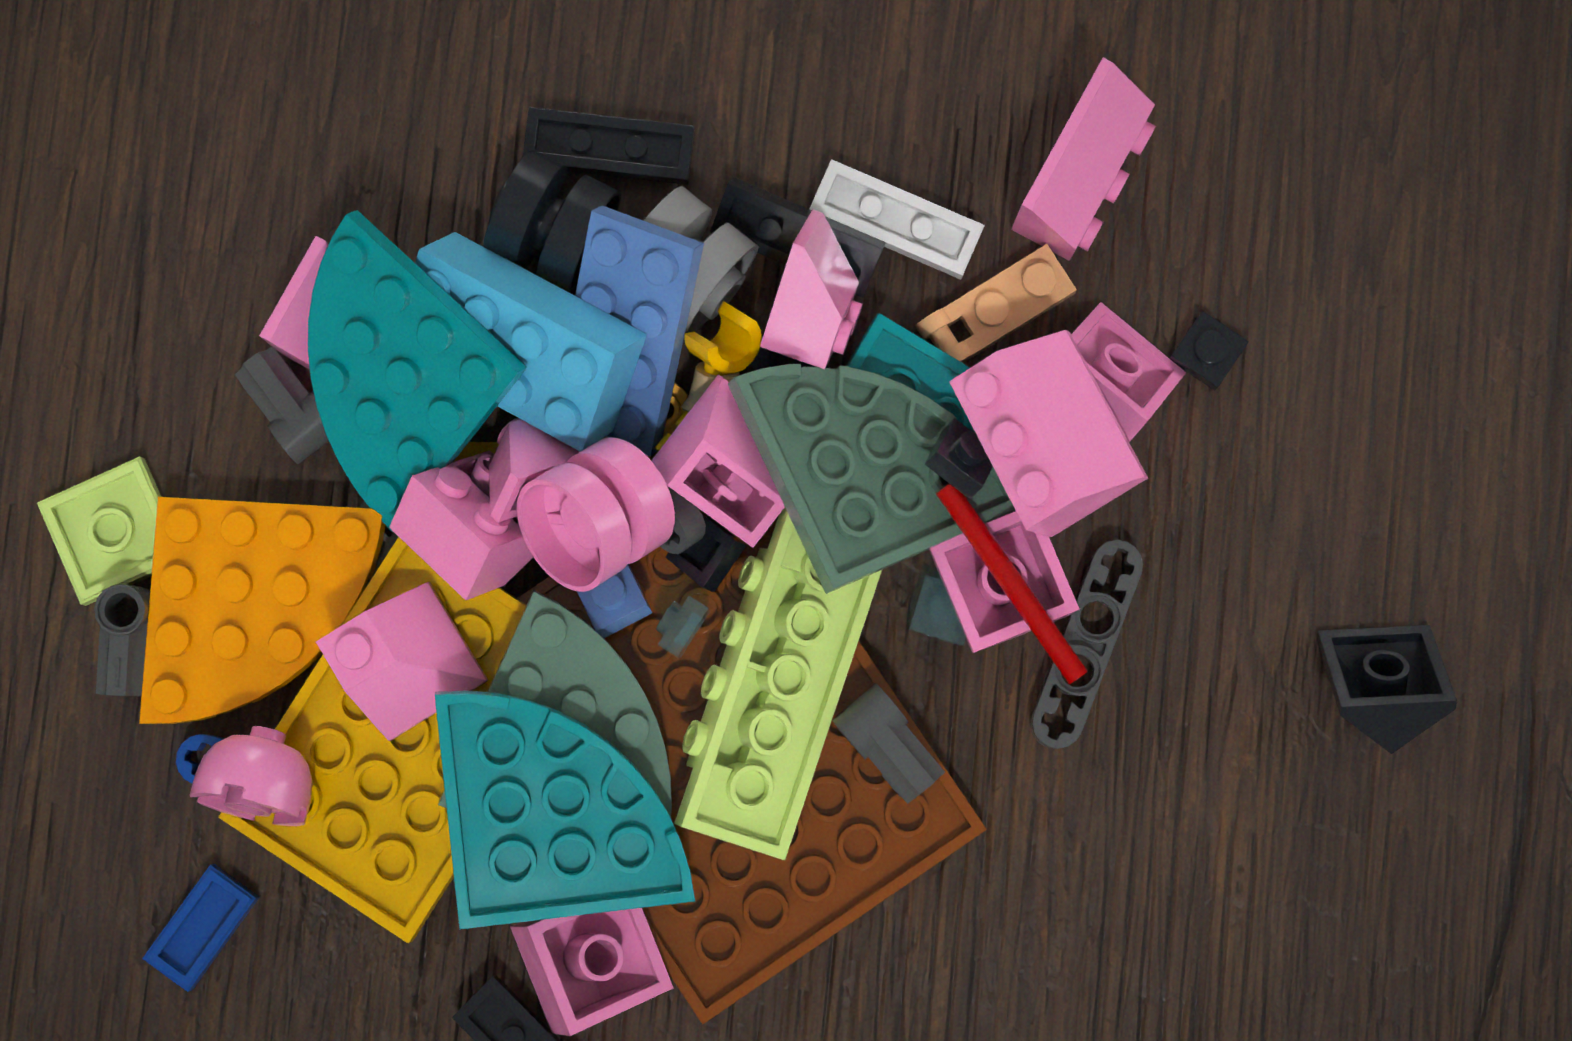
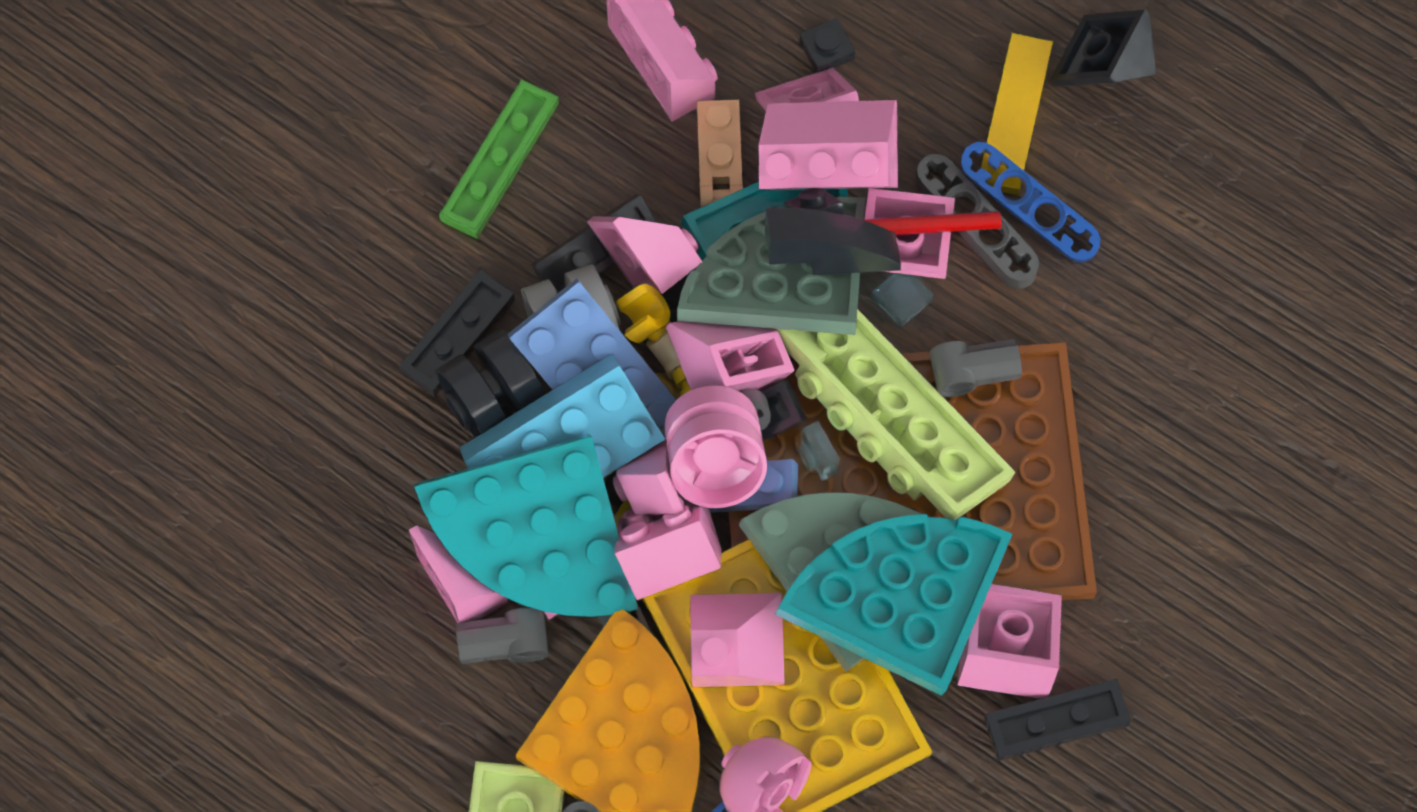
camera: 60 degrees left, 15 degrees down
white plate [809,159,985,280] -> none
none -> bright green tile [439,79,559,239]
none -> black slope [765,208,901,275]
none -> blue beam [961,142,1101,263]
none -> yellow tile [981,33,1053,196]

